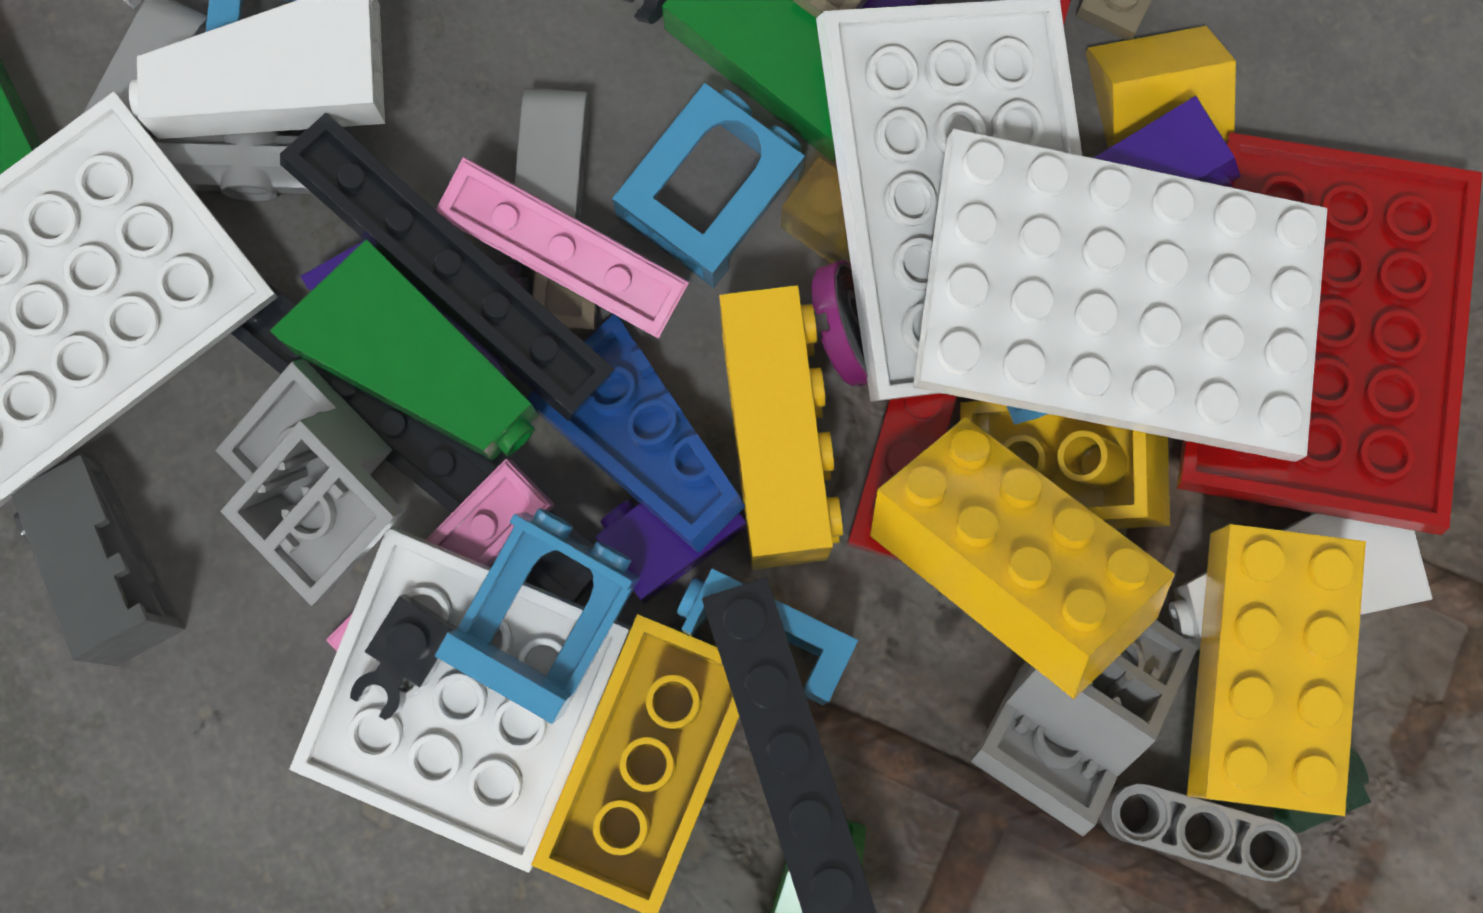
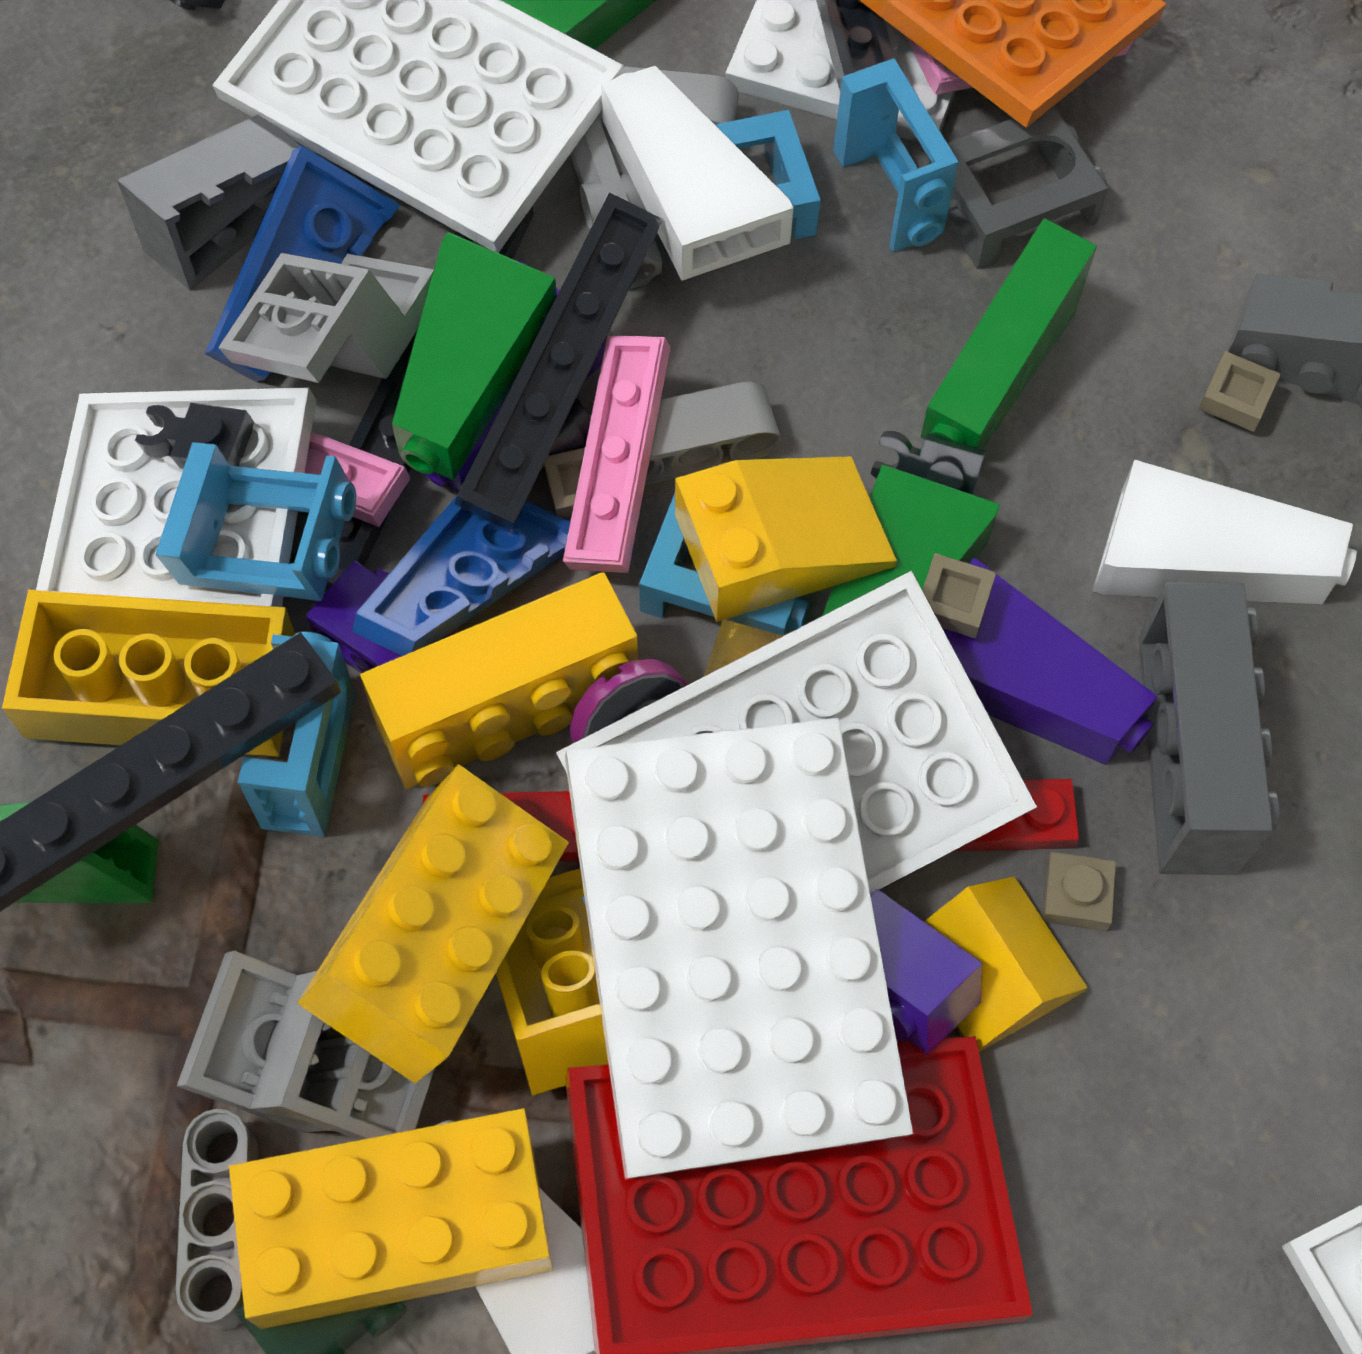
camera: 70 degrees right, 15 degrees down
none -> blue wing [205,145,400,382]
none -> yellow slope [675,456,897,622]

